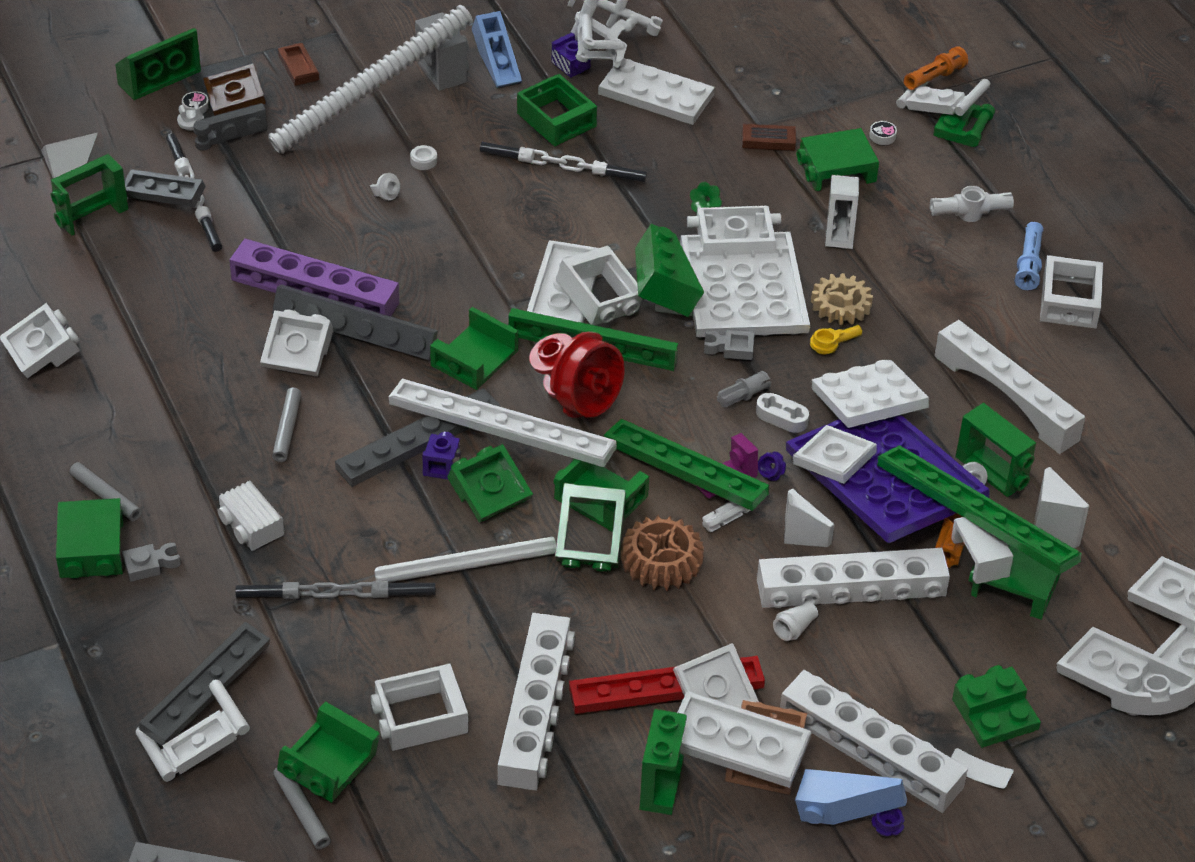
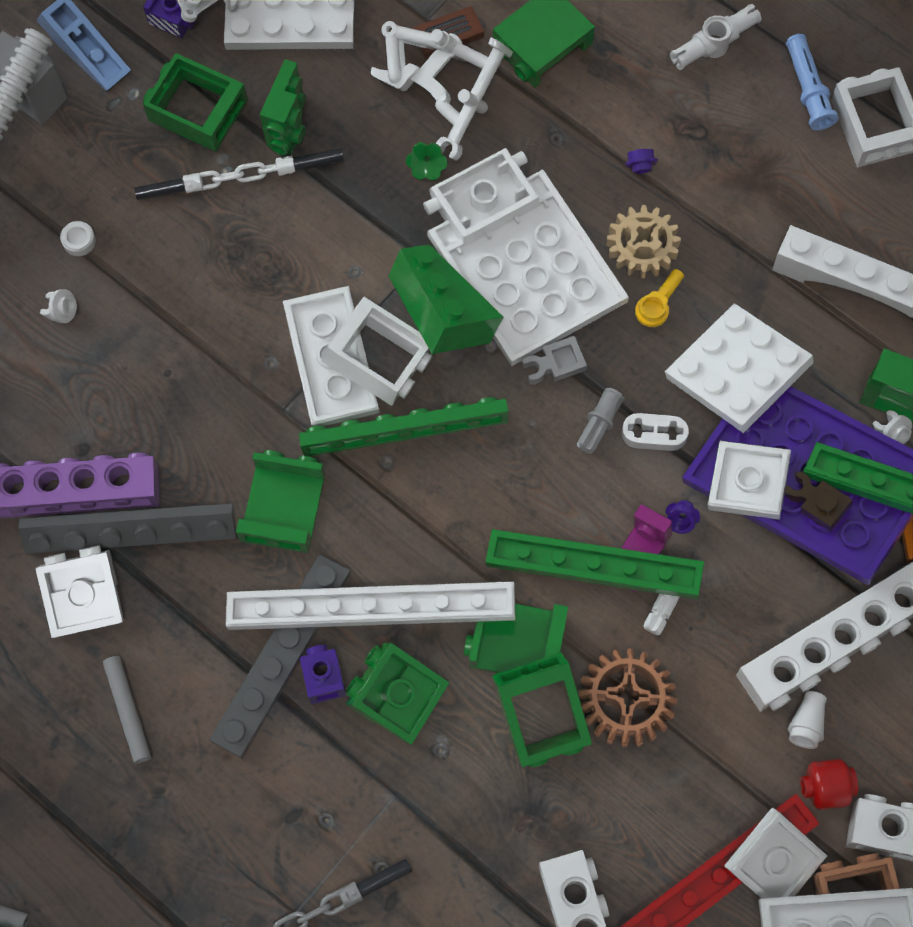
camera: 20 degrees left, 25 degrees up
white brick [218,481,284,551] -> none
white axle [375,537,557,583] -> none
red piece [529,331,625,418] -> none
white slope [784,489,834,547] -> none
white slope [825,175,859,249] -> none
none -> green plate [259,59,306,155]
none -> white piece [371,21,513,161]
none -> dark purple plate [625,149,658,174]
none -> dark brown plate [784,472,852,532]
none -> red head [800,759,858,810]

